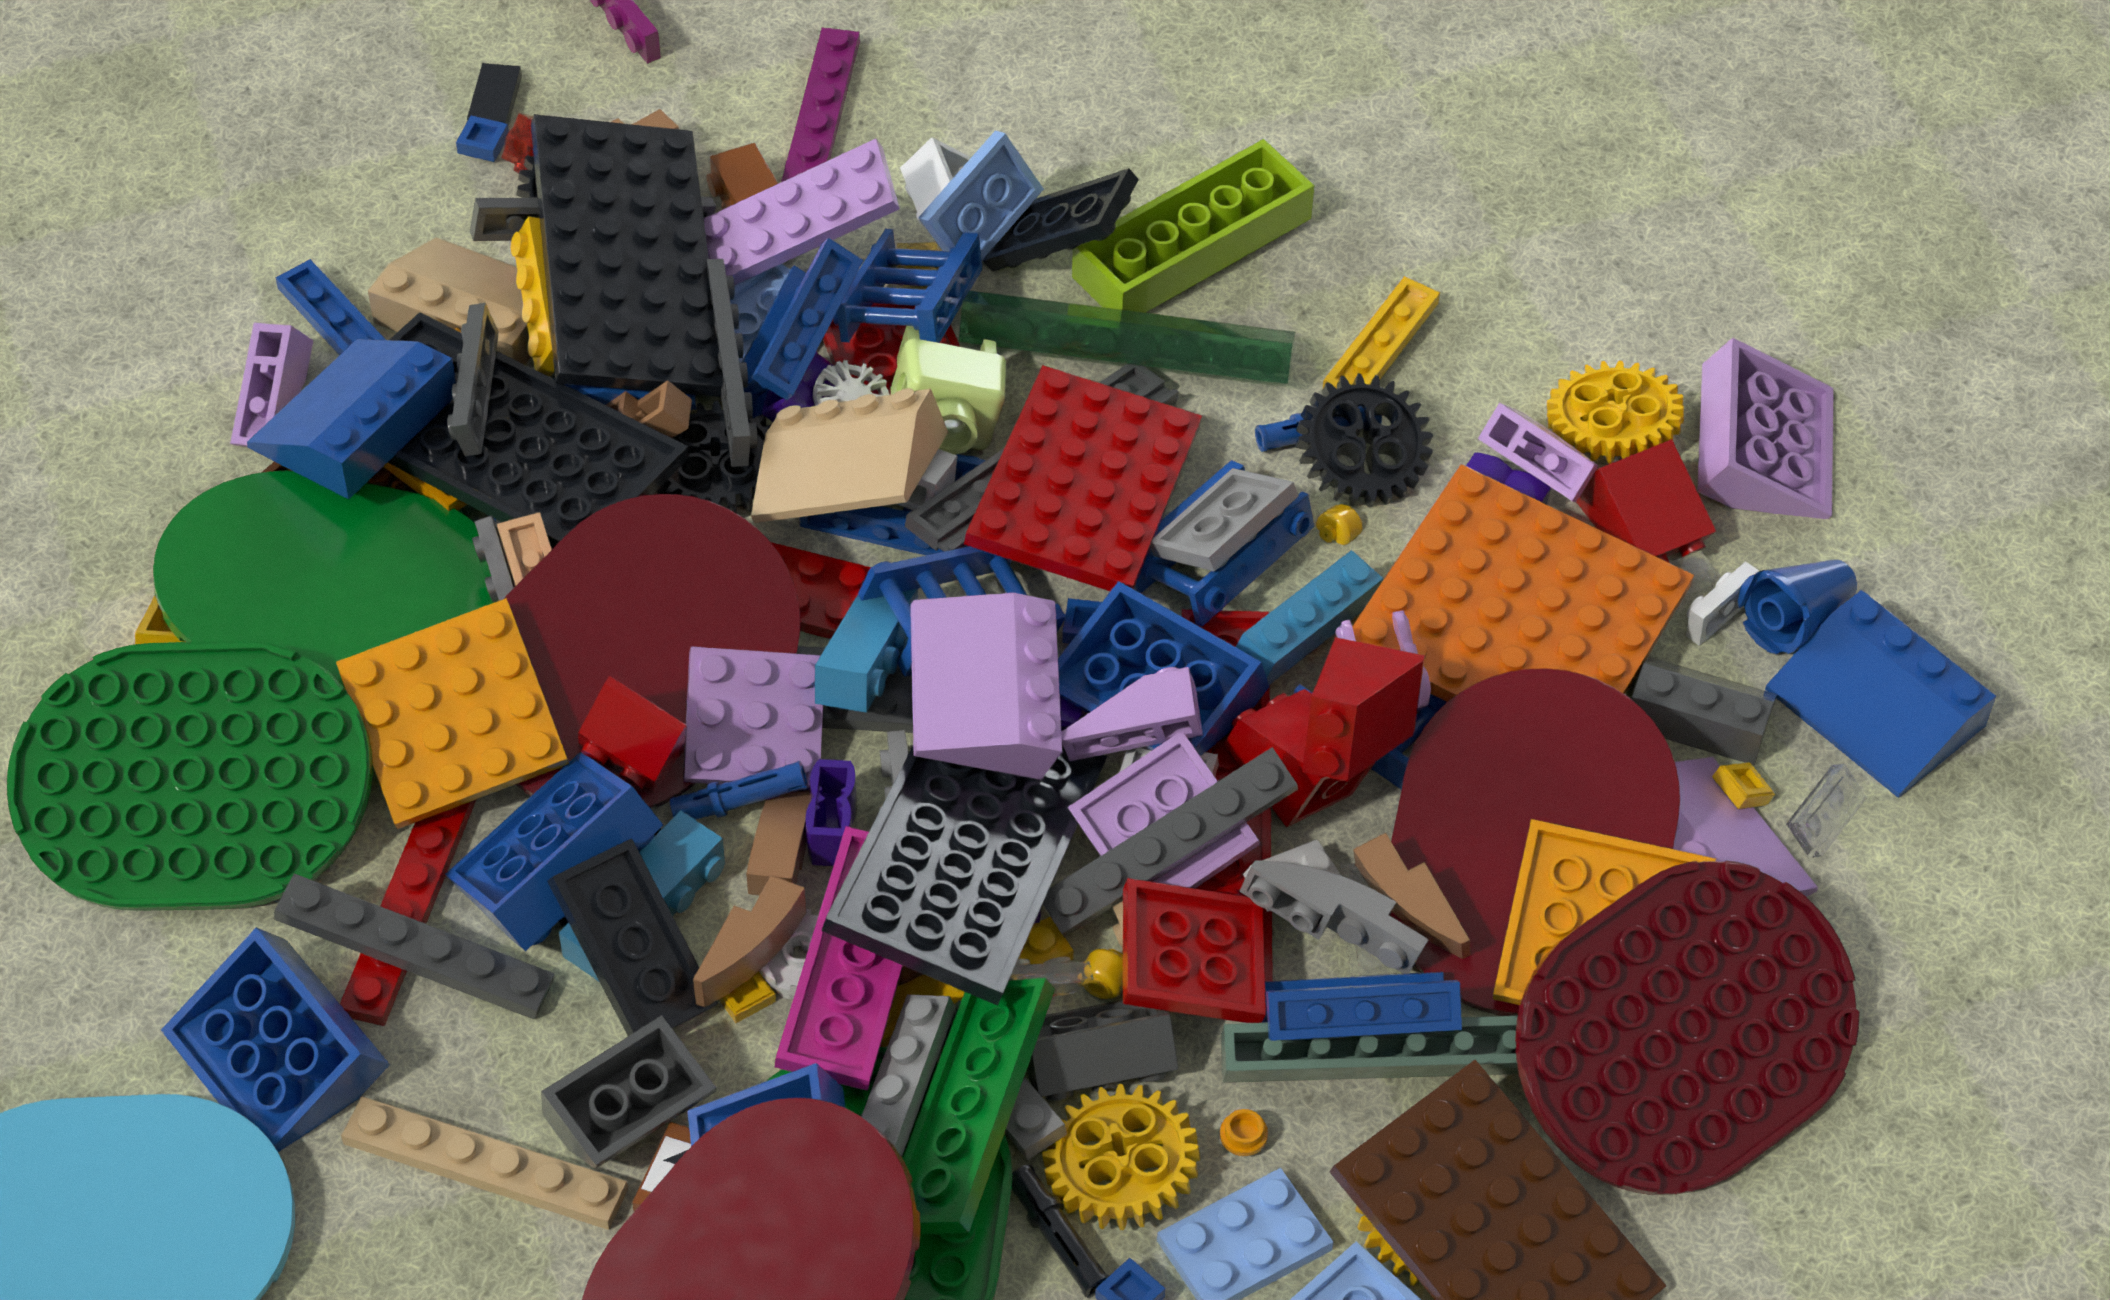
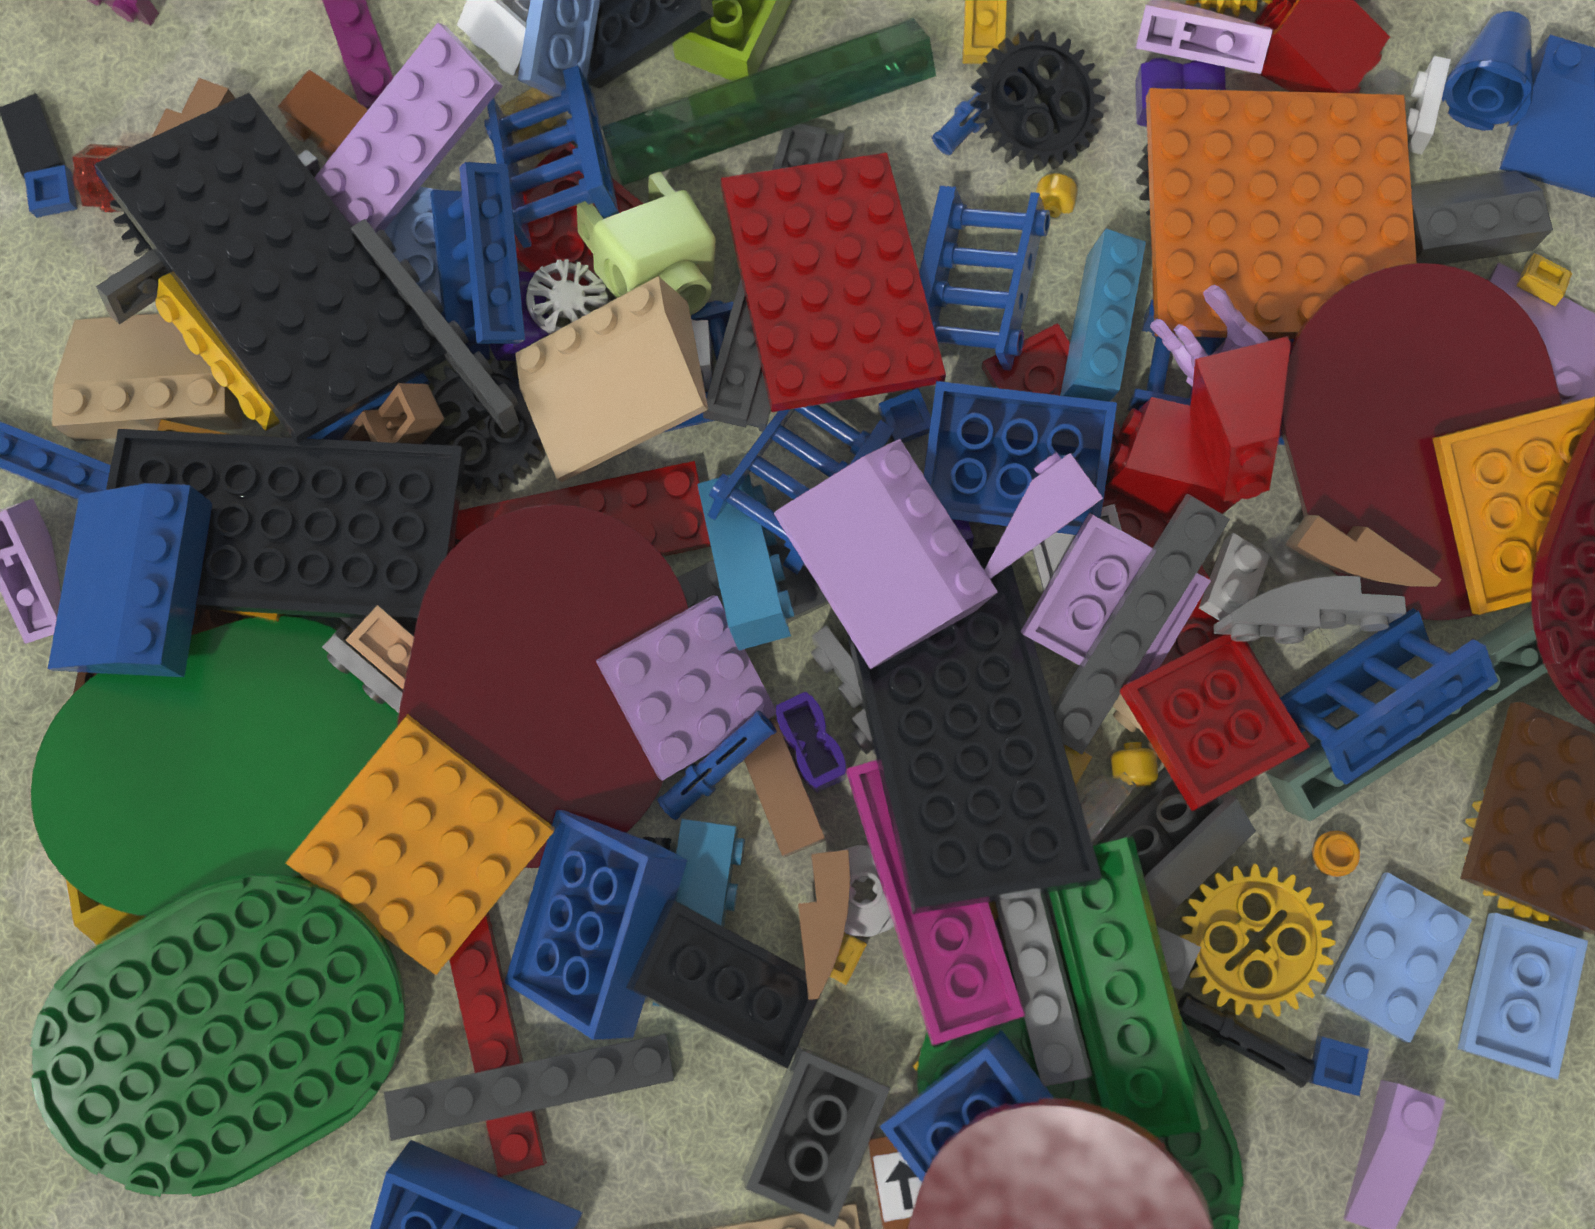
camera: 20 degrees left, 25 degrees up
dark grey plate [447,303,499,456] -> none
red slope [578,676,687,793] -> none
light grey plate [1150,468,1299,572] -> none

